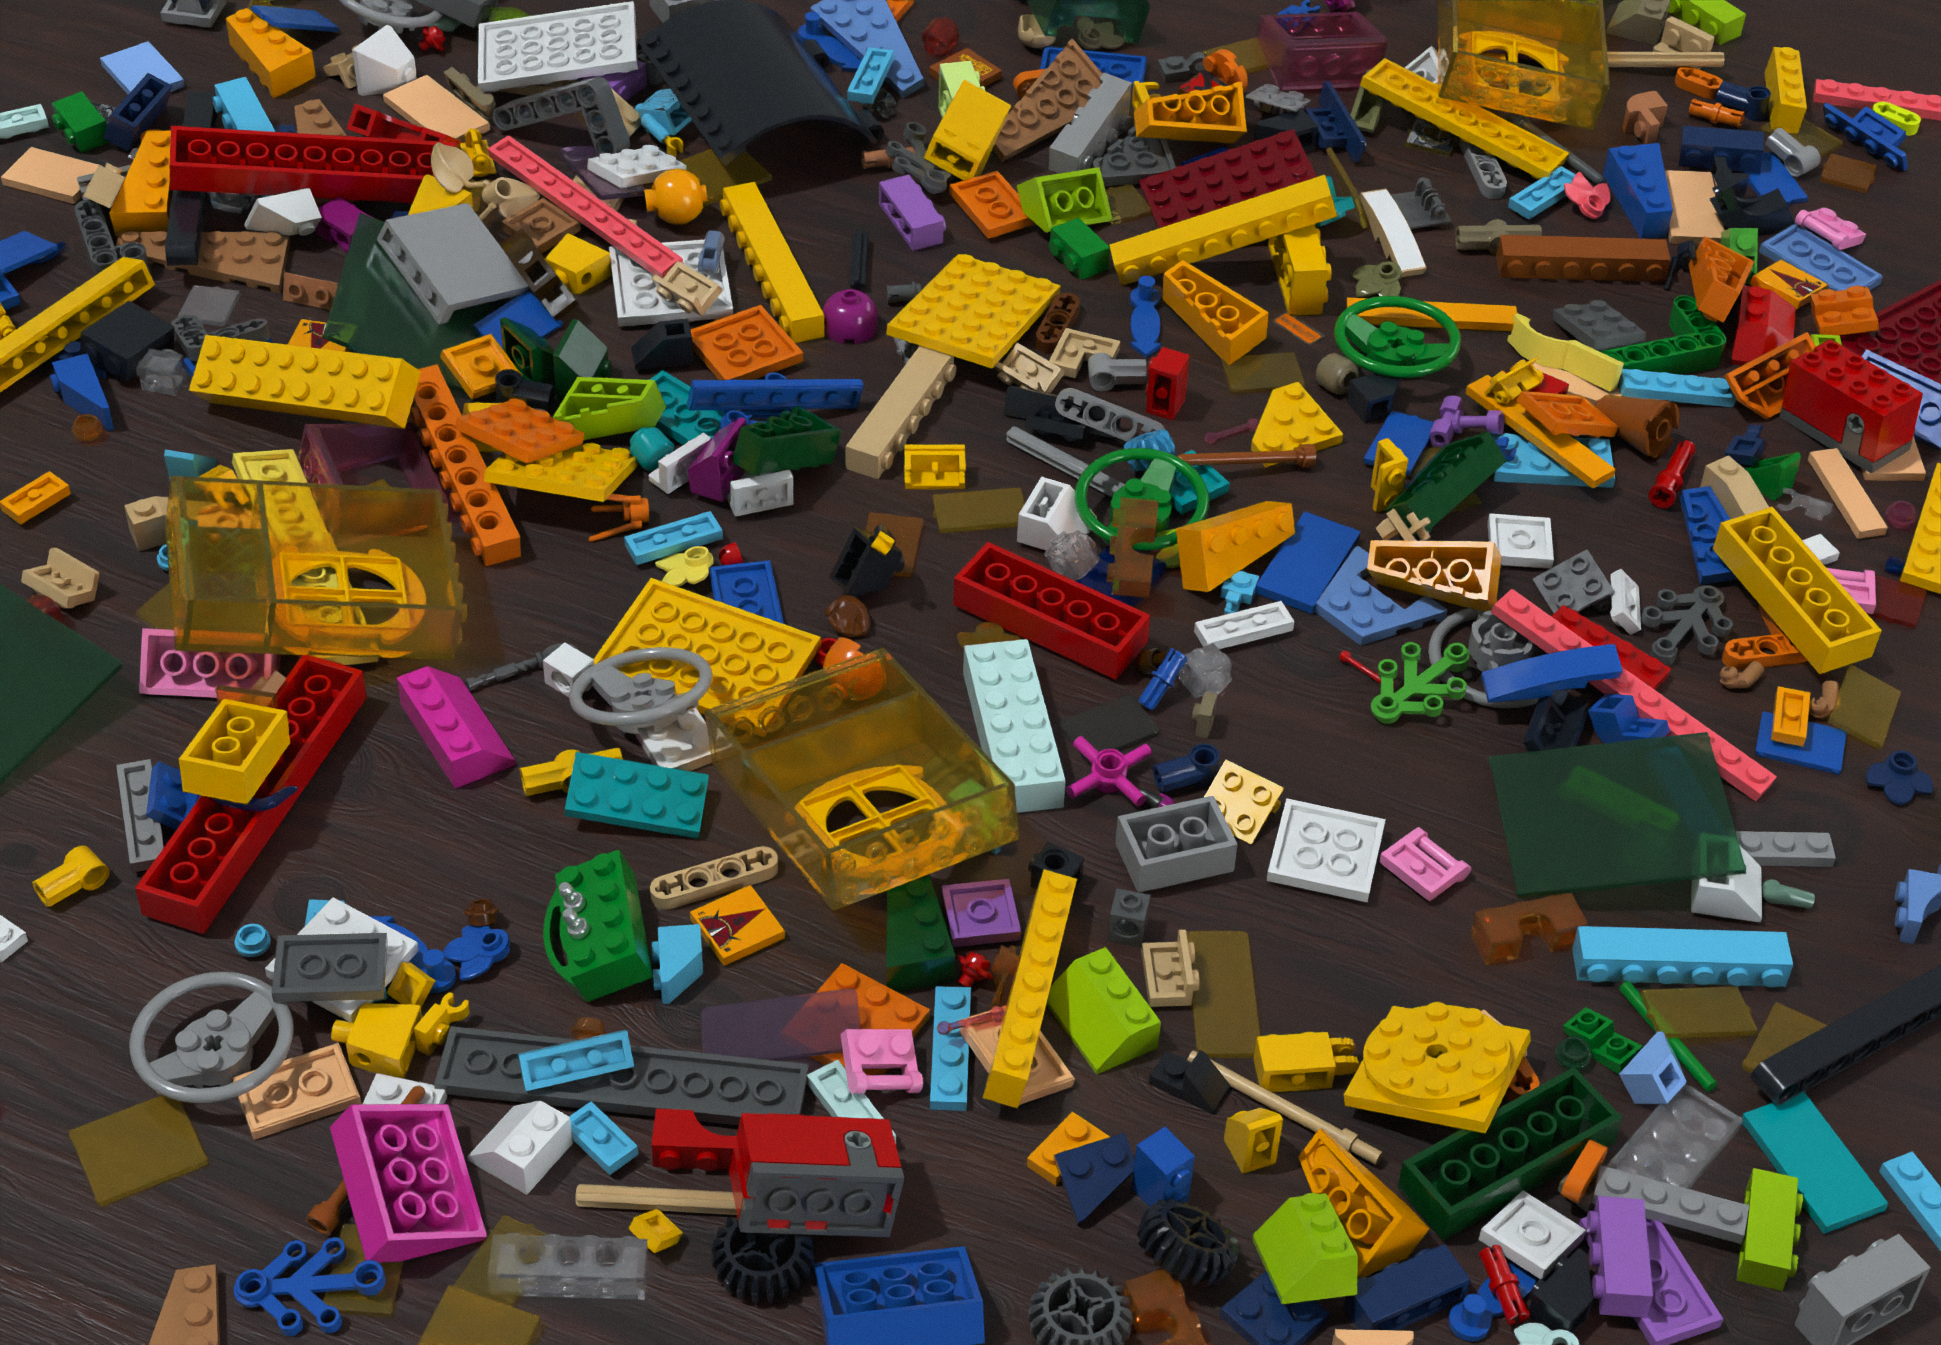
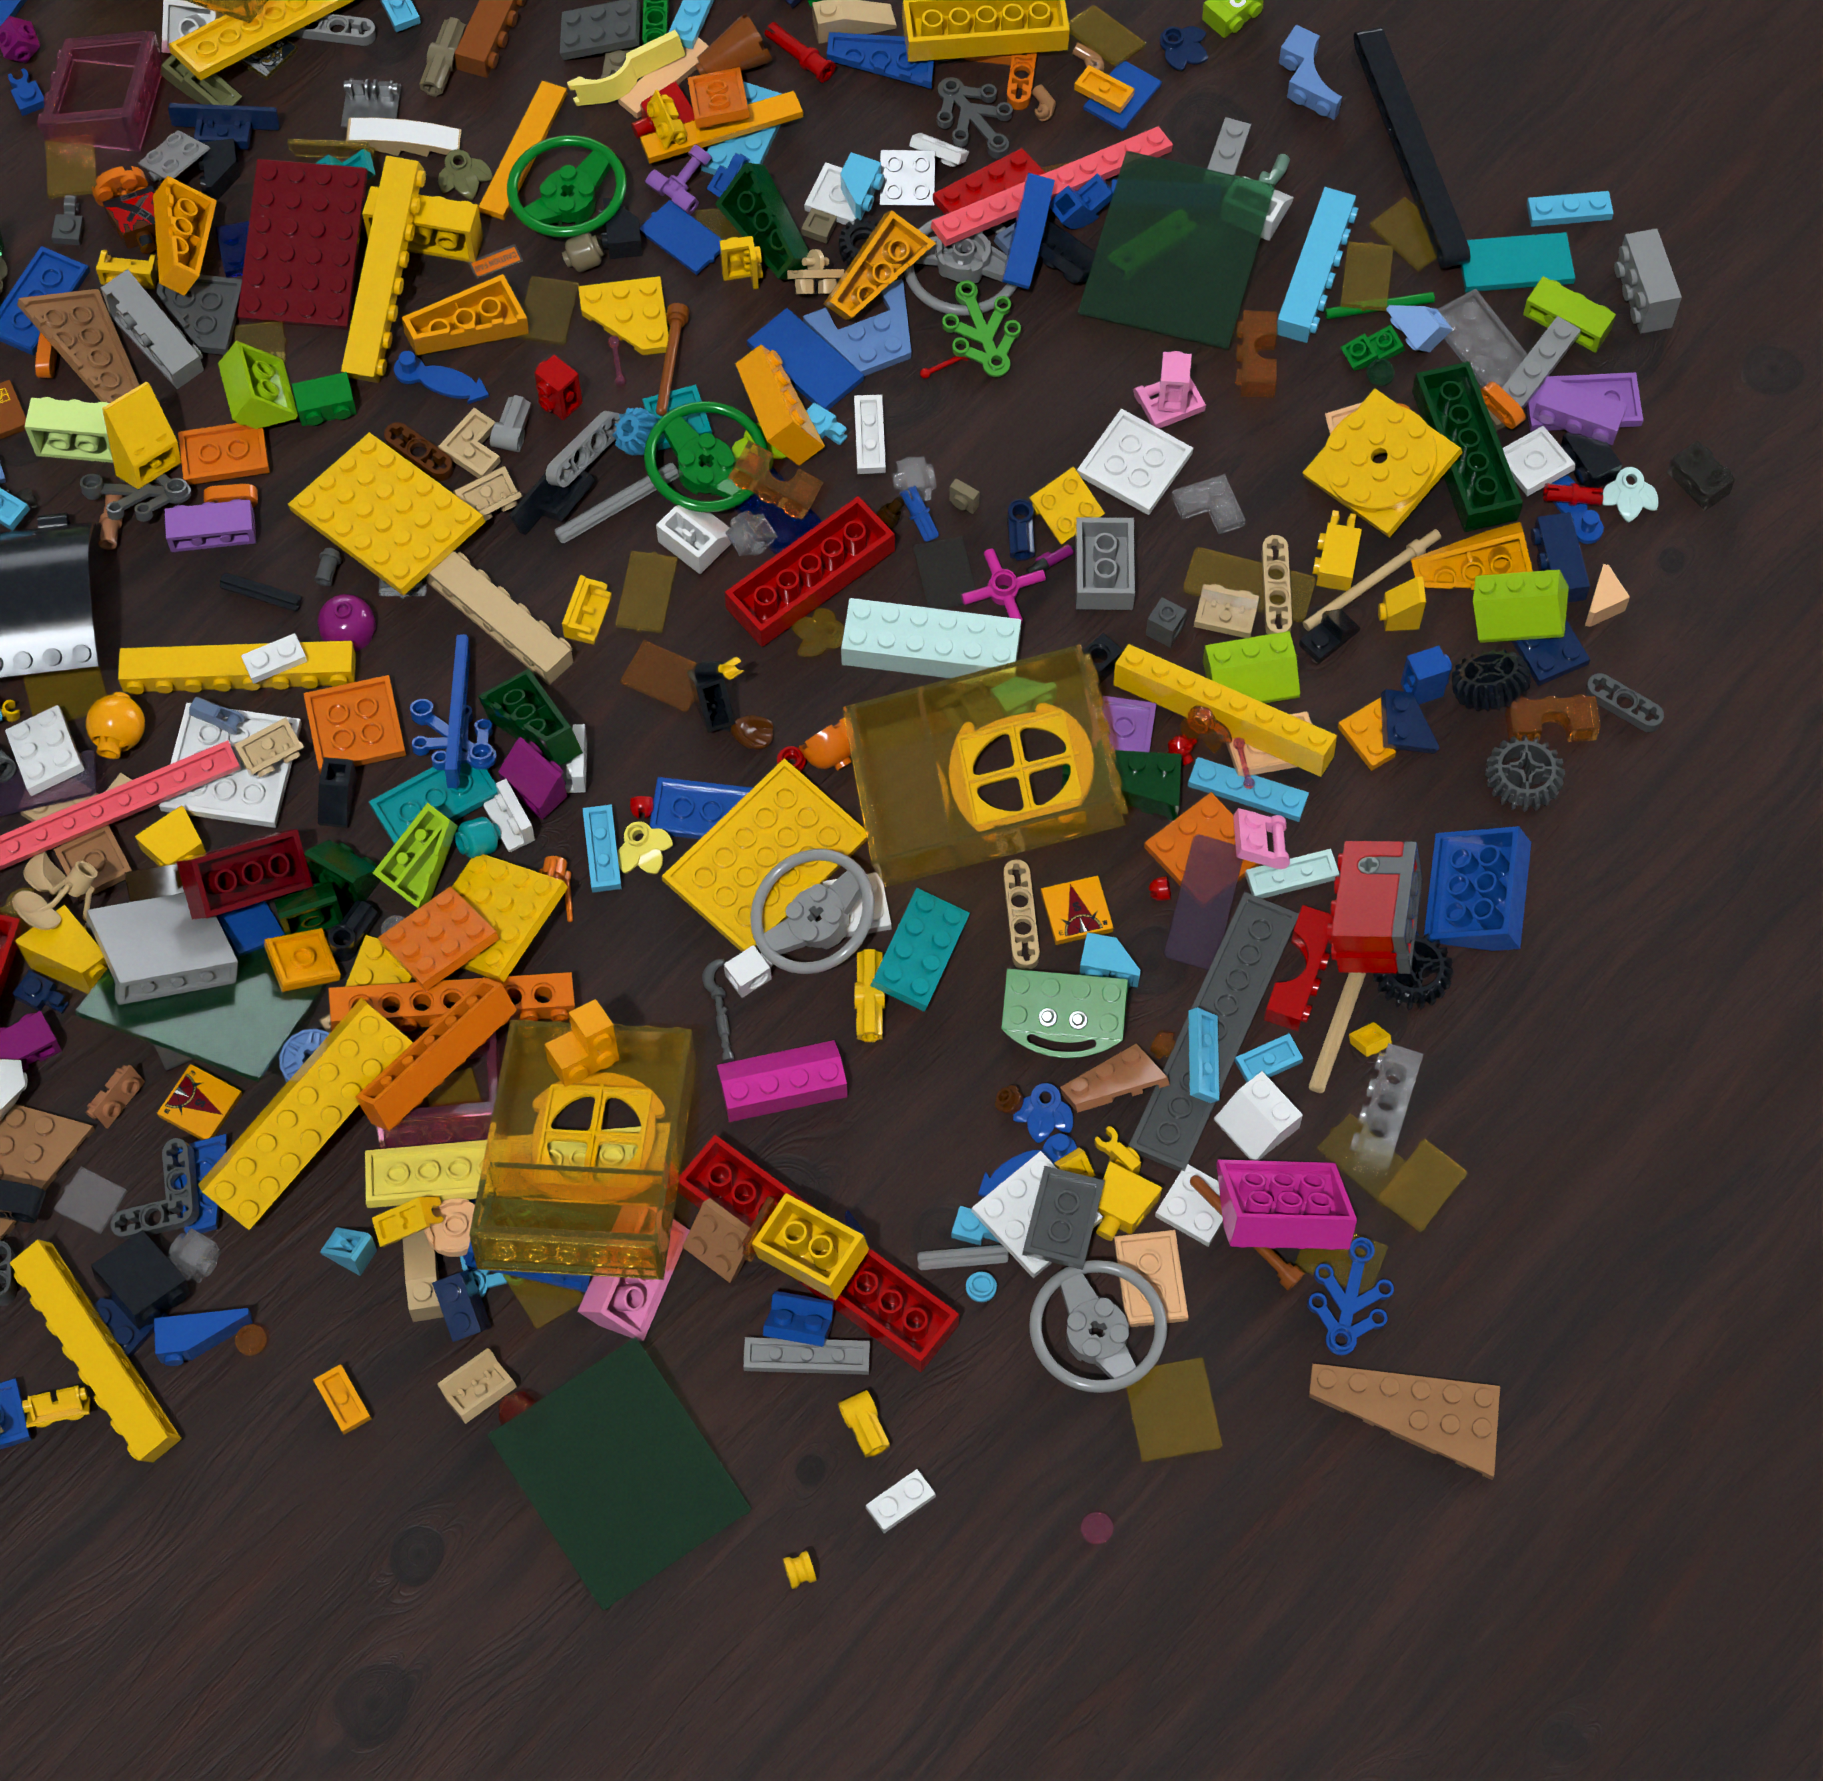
camera: 70 degrees left, 20 degrees up
none -> dark red brick [176,829,313,919]
none -> orange beam [204,484,258,507]
none -> white plate [241,633,307,684]
none -> orange brick [355,977,517,1131]
none -> dark blue brick [432,1269,492,1342]
none -> light orange brick [544,999,619,1087]
none -> dark tan plate [801,208,837,244]
none -> medium azure slope [840,152,884,221]
none -> light grey axle [917,1245,1009,1270]
none -> nougat wing [1060,1043,1170,1113]
none -> red hinge [1148,876,1171,901]
none -> bright pink brick [1158,351,1192,413]
none -> clear plate [1172,474,1246,534]
none -> tan beam [1261,535,1292,634]

